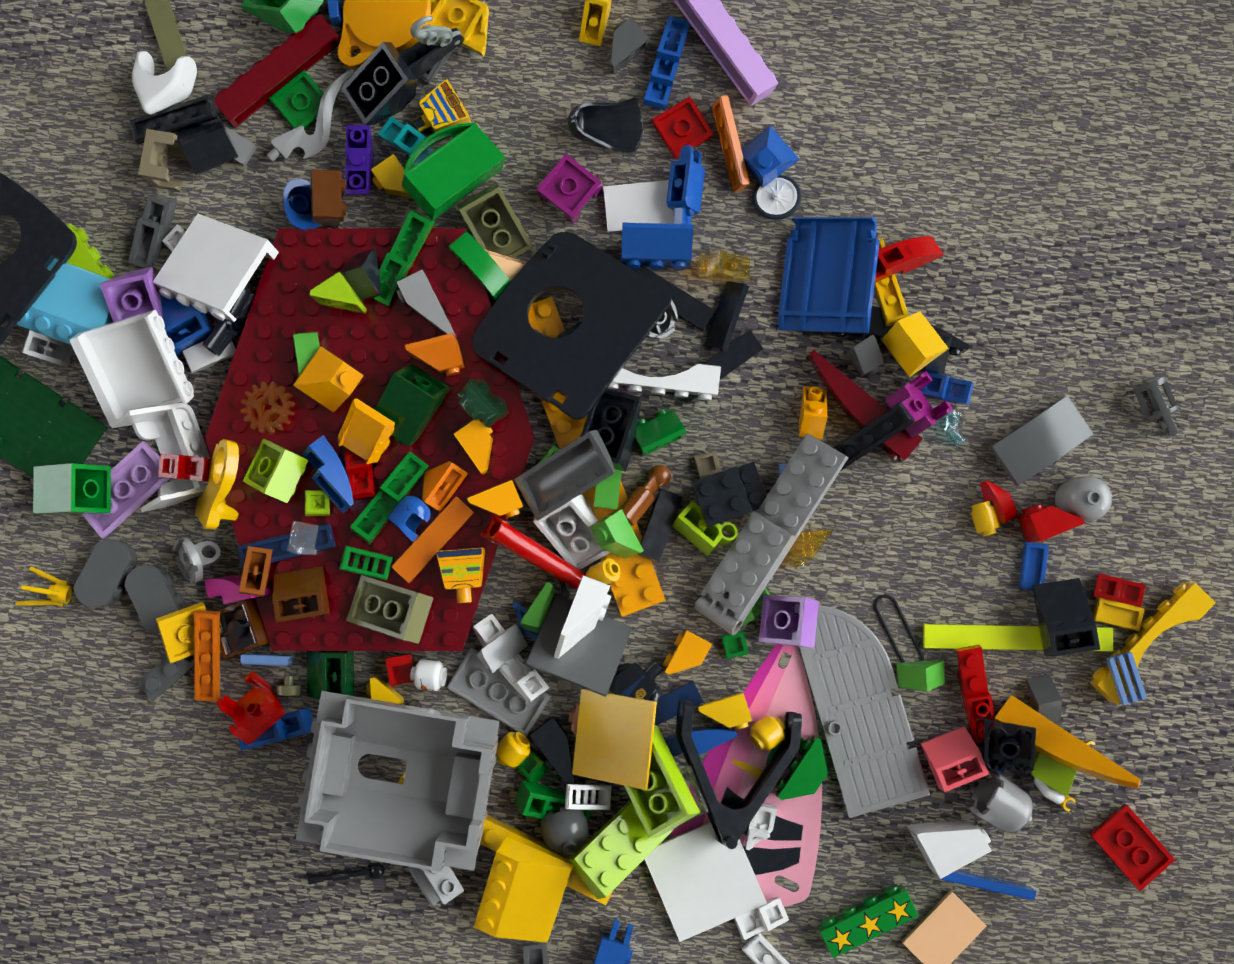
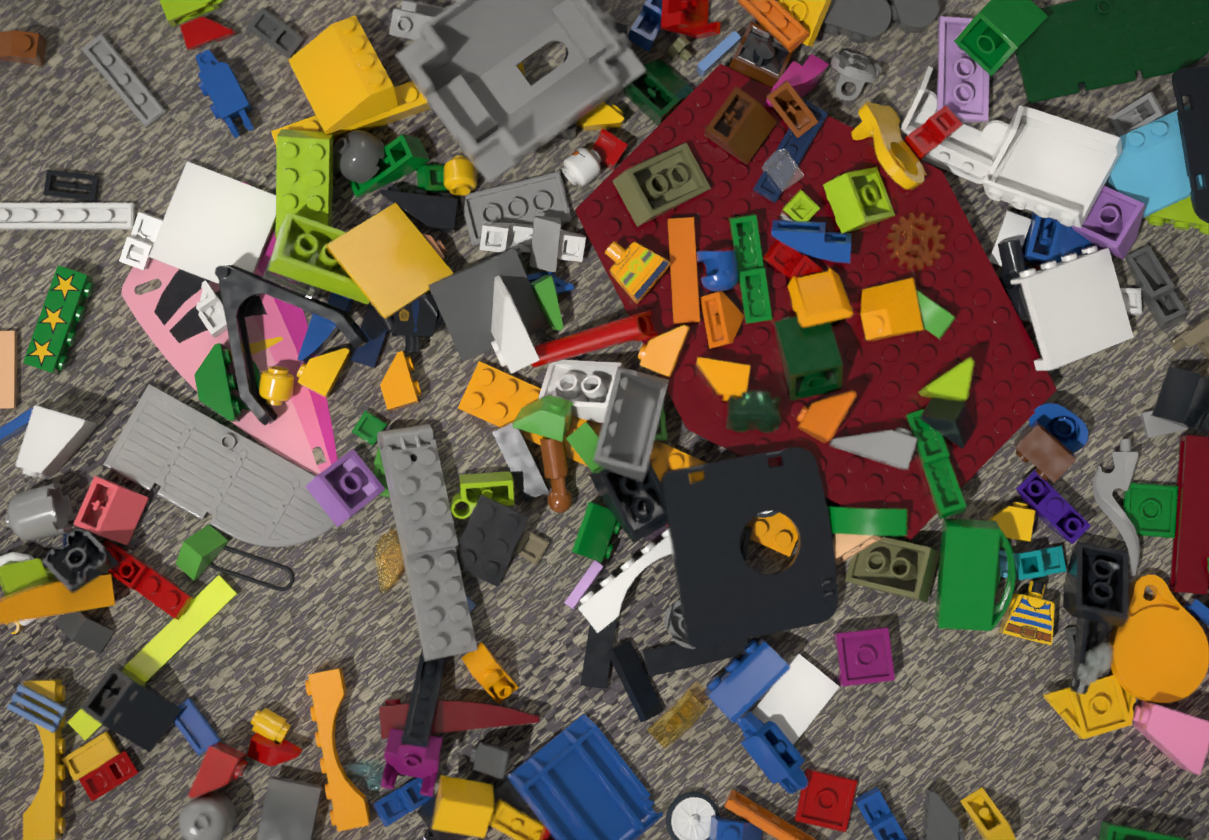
camera: 130 degrees right, 0 degrees up
green slope [339,546,393,580] -> none
white slope [565,784,611,810] -> none
black hair [568,98,643,153] -> none
yellow brick [586,558,620,584] -> none
none -> light orange arch [305,668,372,831]
none -> lavender tile [564,560,605,610]

